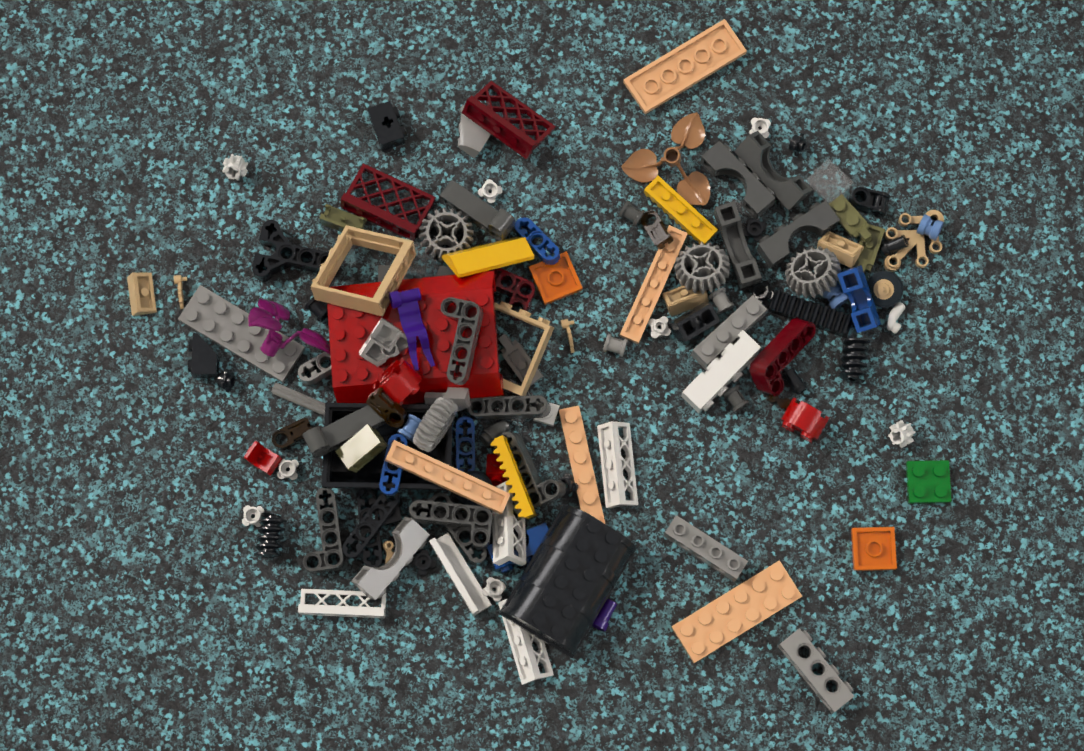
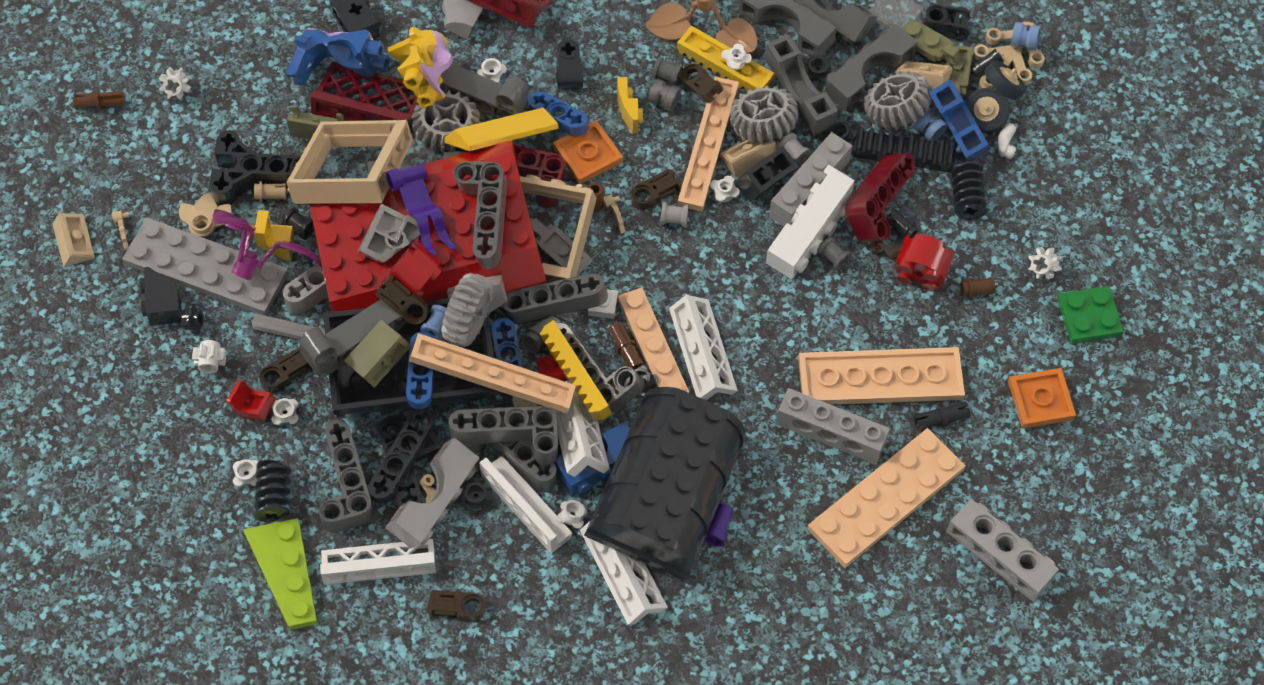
camera: 10 degrees left, 15 degrees down
none -> reddish brown axle [73,90,126,110]
none -> tan plate [179,193,232,238]
none -> white gear [192,340,226,373]
none -> lime wing [243,518,318,630]
none -> tan pin [254,181,286,202]
none -> yellow slope [254,210,295,262]
none -> blue hips [286,28,391,85]
none -> yellow hips [388,27,453,108]
none -> dark brown piece [428,590,486,622]
none -> black piece [556,39,583,89]
none -> reddish brown pin [586,183,605,212]
none -> reddish brown axle [608,322,644,370]
none -> yellow slope [617,77,643,134]
none -> dark brown piece [631,169,681,210]
none -> flat silver wheel [648,79,681,111]
none -> white plate [722,44,751,70]
none -> light nougat plate [798,347,965,405]
none -> black pin [913,401,971,431]
none -> reddish brown pin [960,277,995,299]
none -> black wheel [985,60,1026,101]

